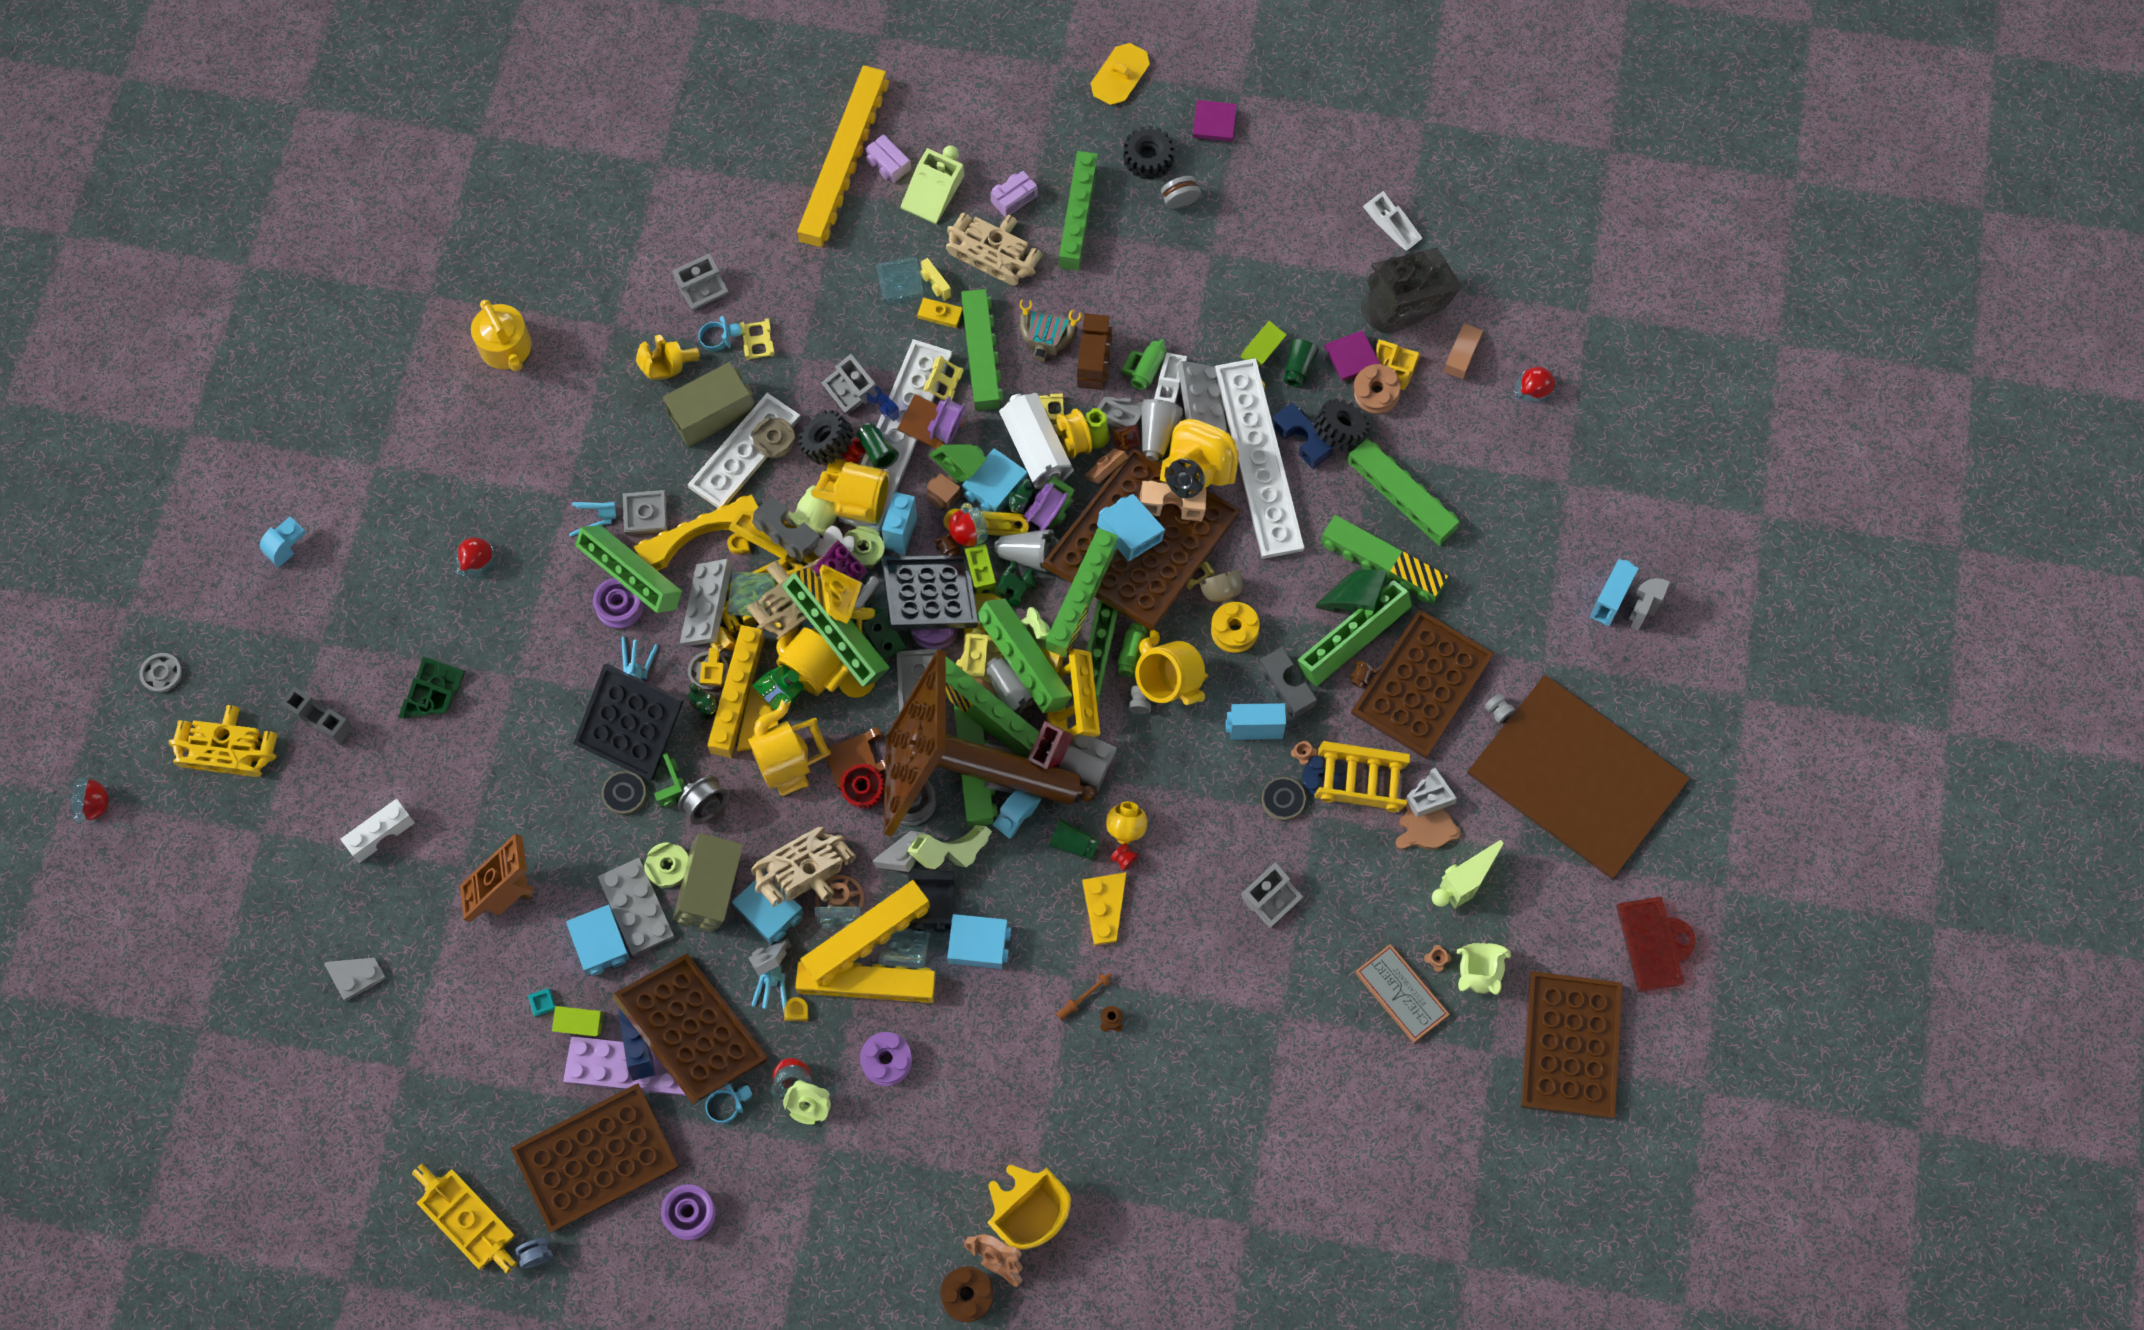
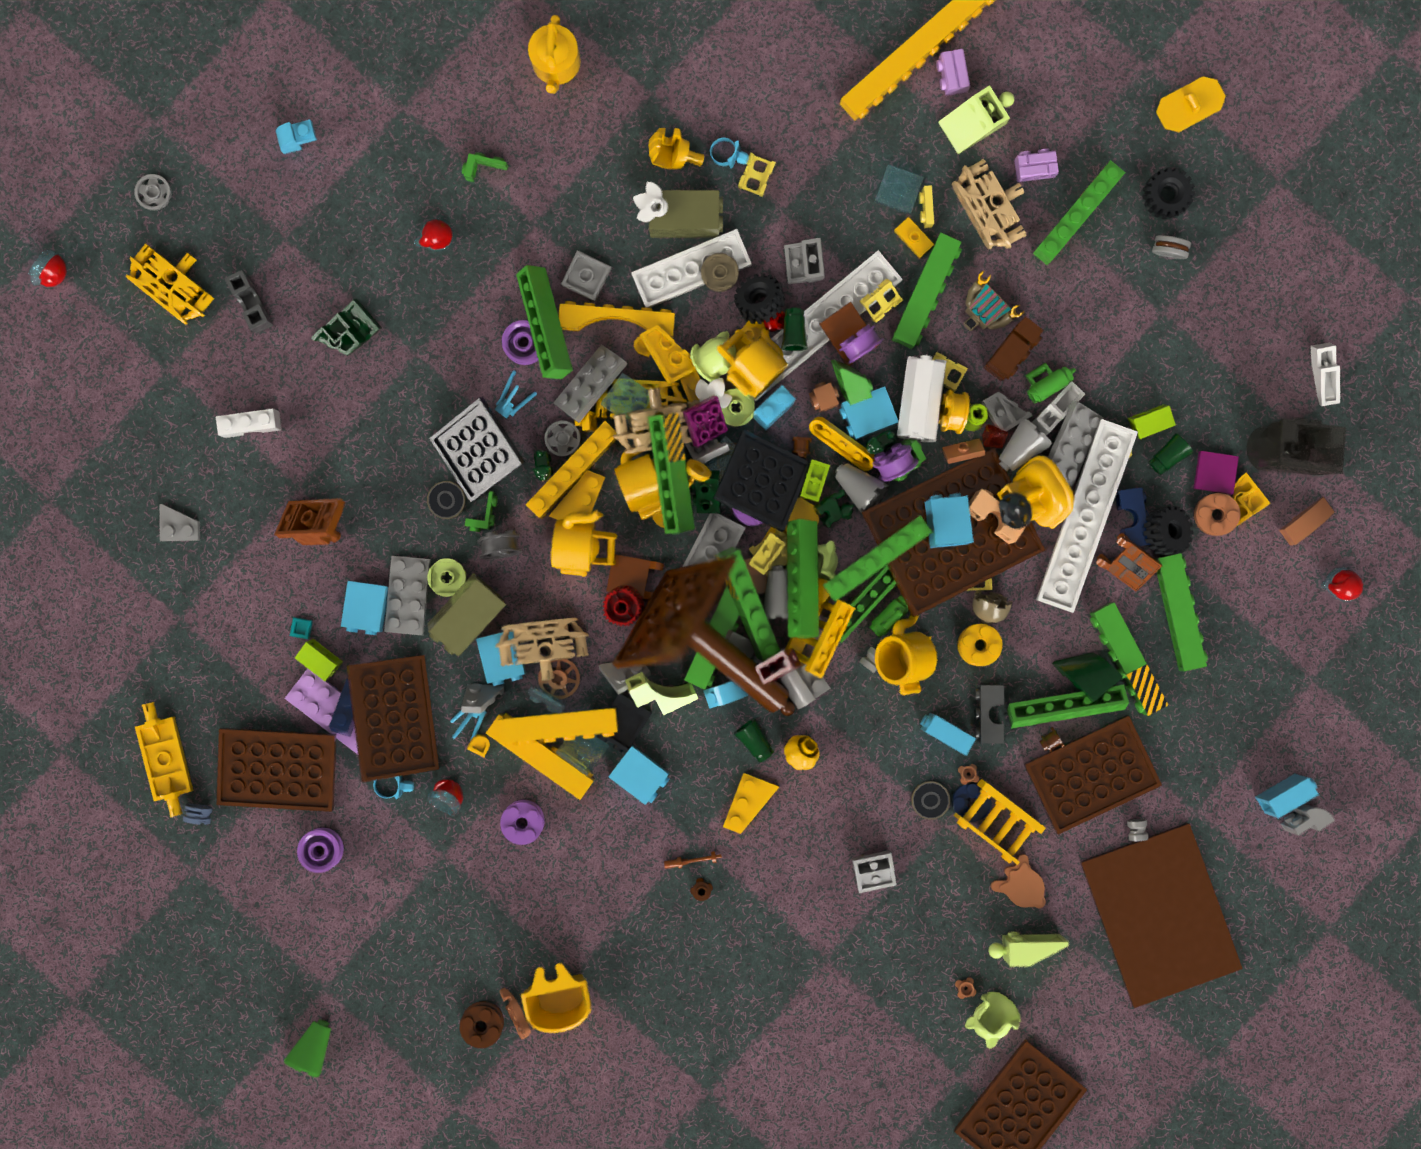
camera: 30 degrees right, 20 degrees up
medium azure plant [569,502,616,537] -> none
light grey brick [672,253,729,311] -> none
yellow plate [699,648,724,687] -> none
dark grey arch [752,496,820,562] -> none
green torso [752,665,804,710] -> none
yellowish green plate [783,1081,831,1124] -> none
yellow wing [819,564,862,624] -> none
clear blue plate [866,386,900,422] -> none
red piece [949,503,988,547] -> none
red wheel [1110,843,1139,871] -> none
magenta tile [1192,100,1237,142] -> none
light grey tile [1355,944,1449,1043] -> none
light grey wing [1406,768,1457,817] -> none
clear red plate [1616,896,1696,993] -> none
none -> bright green bracket [462,152,508,182]
none -> white plate [633,182,668,222]
none -> dark orange flag [1096,533,1162,591]

